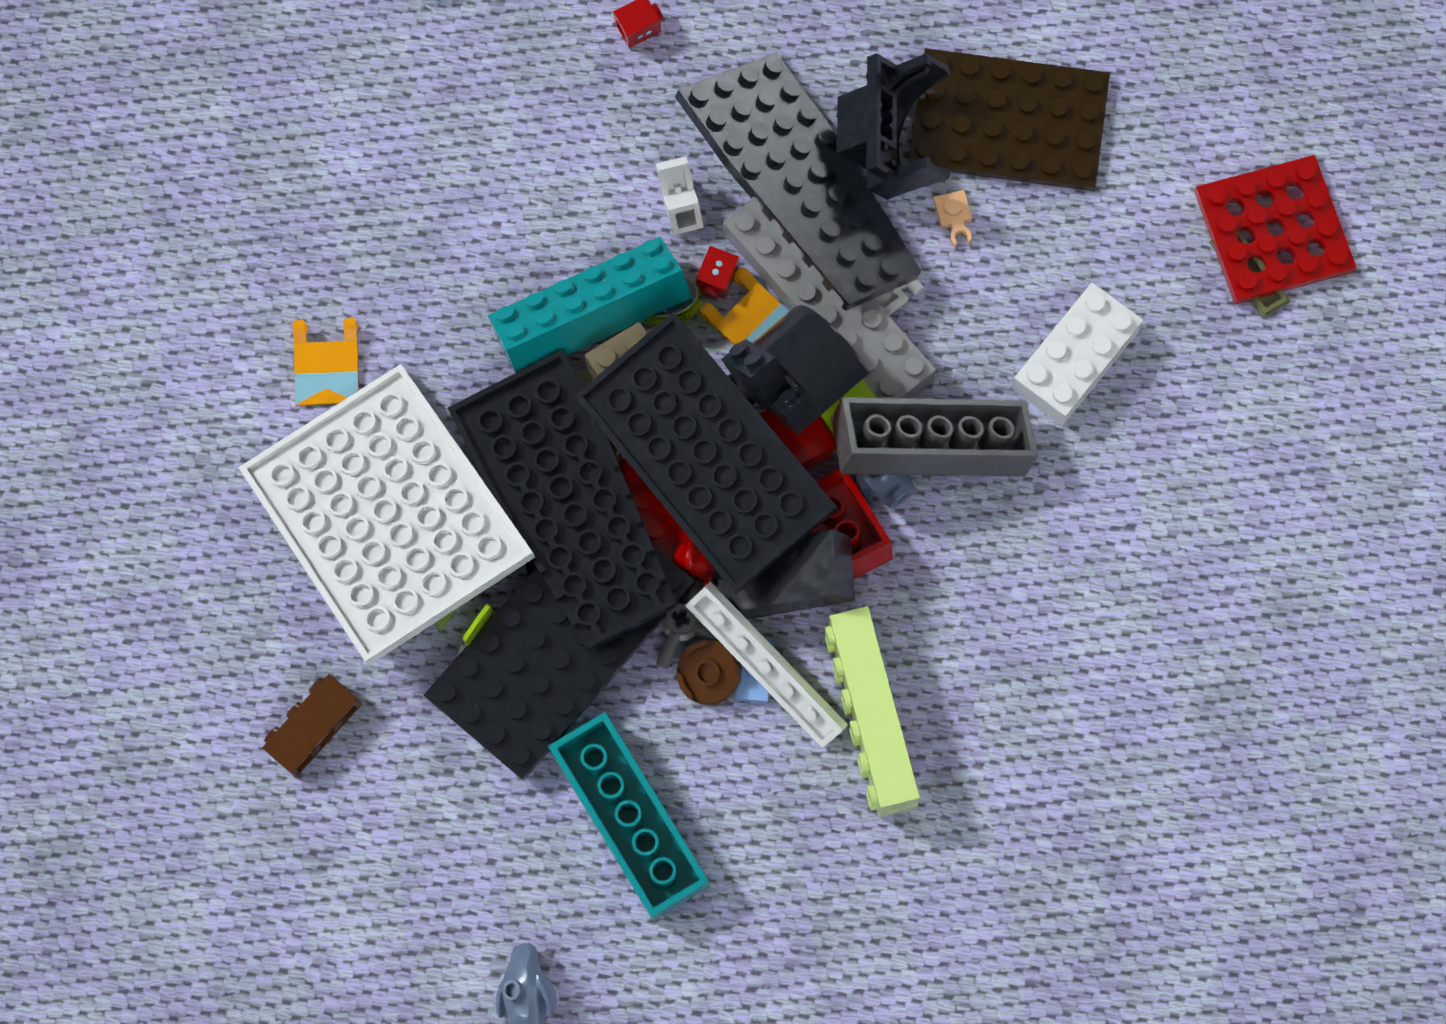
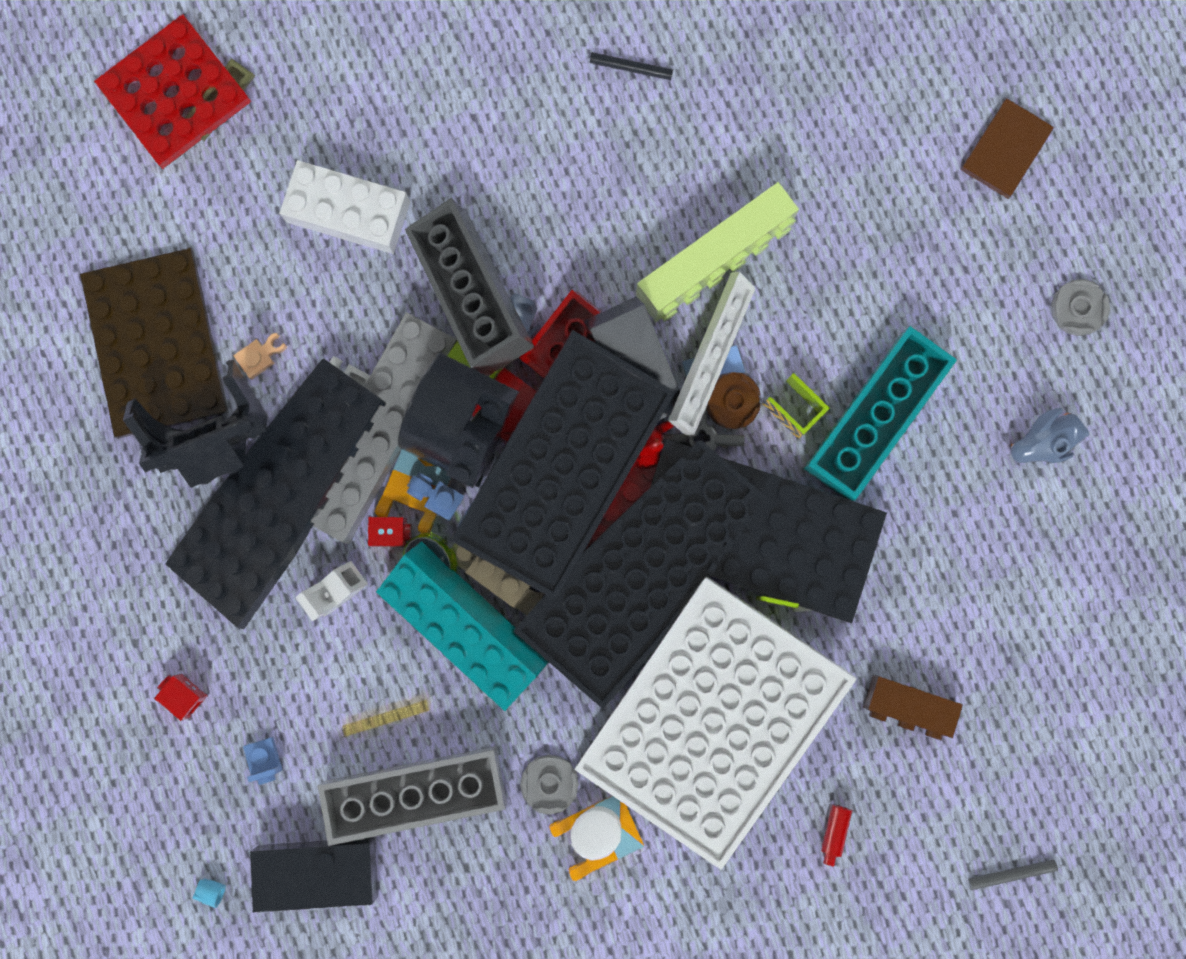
camera: 115 degrees left, 10 degrees up
none -> medium blue bracket [243,737,283,785]
none -> black brick [250,837,378,913]
none -> light grey brick [317,746,507,846]
none -> clear yellow bar [343,700,430,736]
none -> medium blue plate [406,472,465,522]
none -> light grey tile [520,754,579,815]
none -> white piece [571,806,621,860]
none -> black bar [590,52,673,80]
none -> lime piece [763,373,830,439]
none -> red cylinder [821,804,853,867]
none -> dark grey bar [968,859,1058,891]

